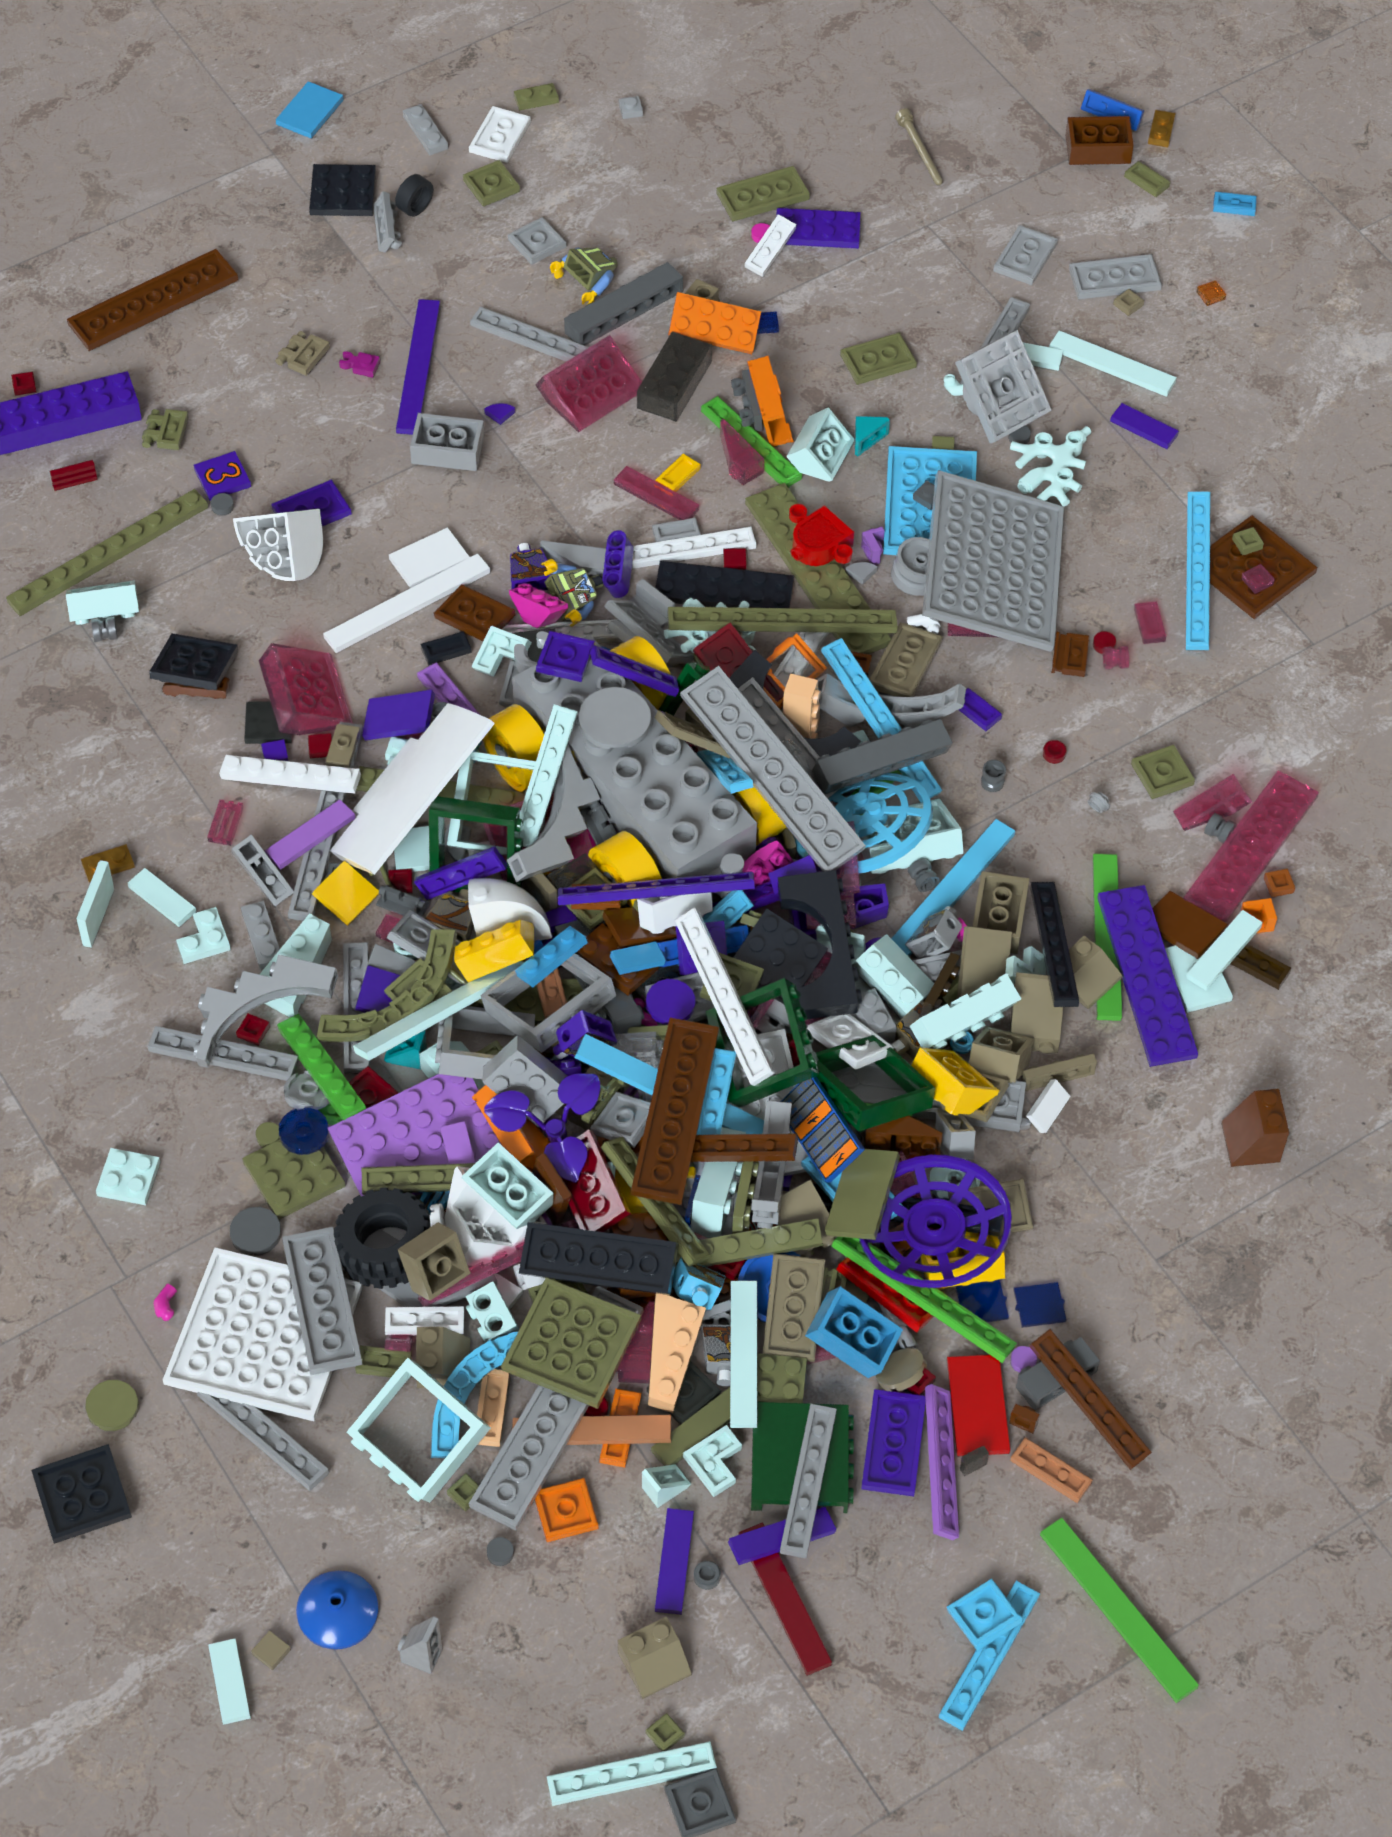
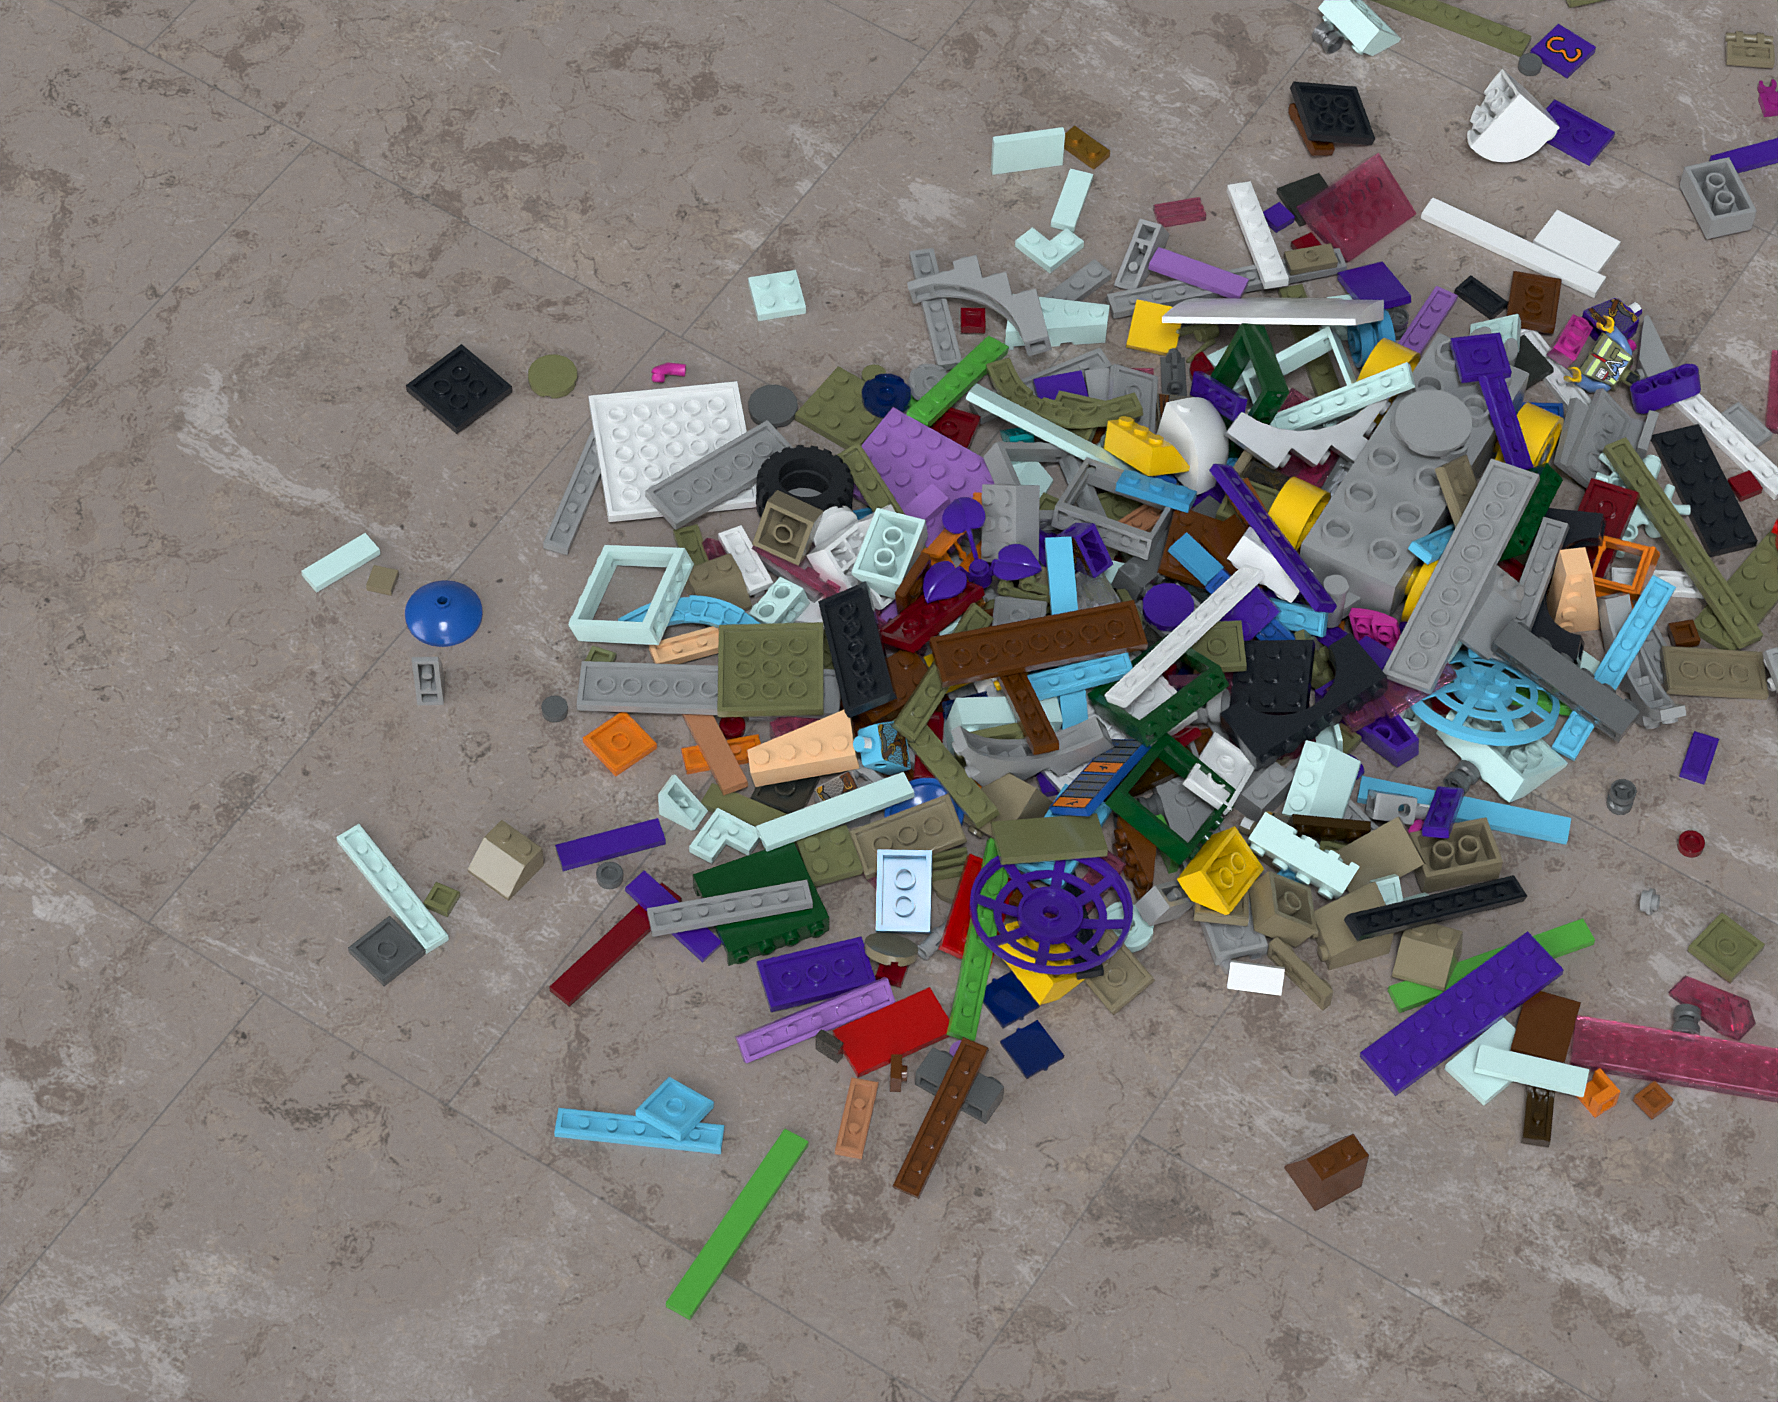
camera: 65 degrees right, 0 degrees up
none -> dark purple tile [1422,786,1464,838]

